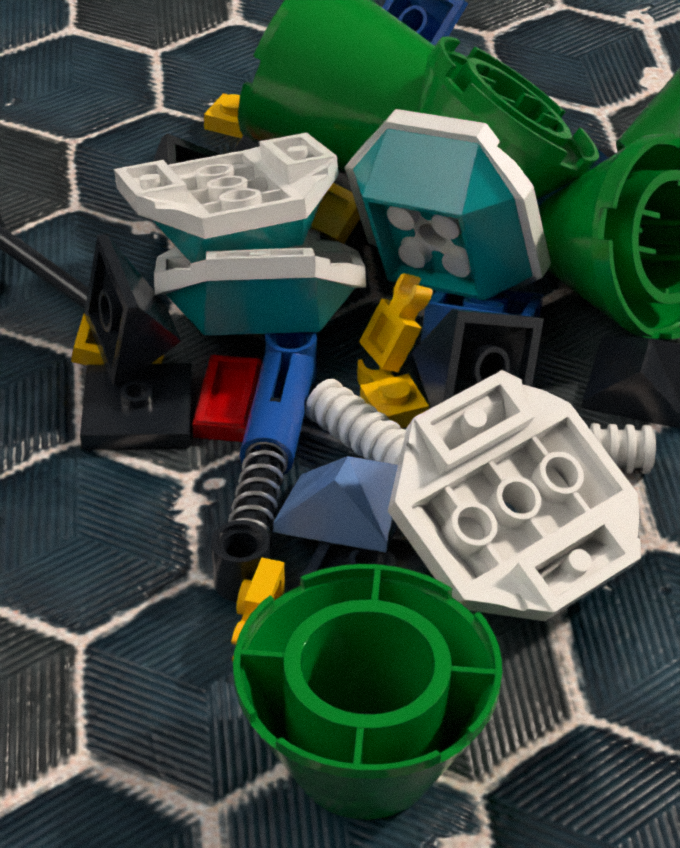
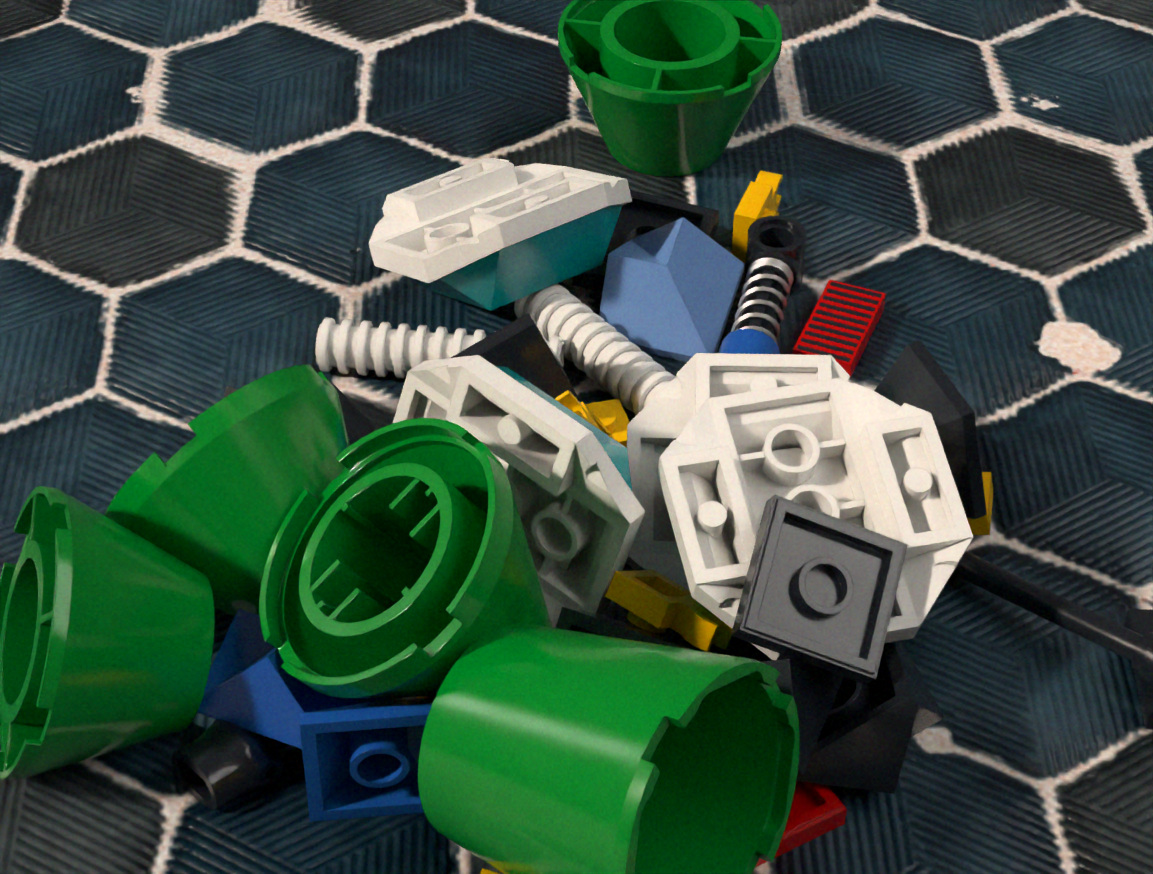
camera: 175 degrees left, 0 degrees up
none -> plate [731,495,908,685]
none -> tile [792,279,886,380]

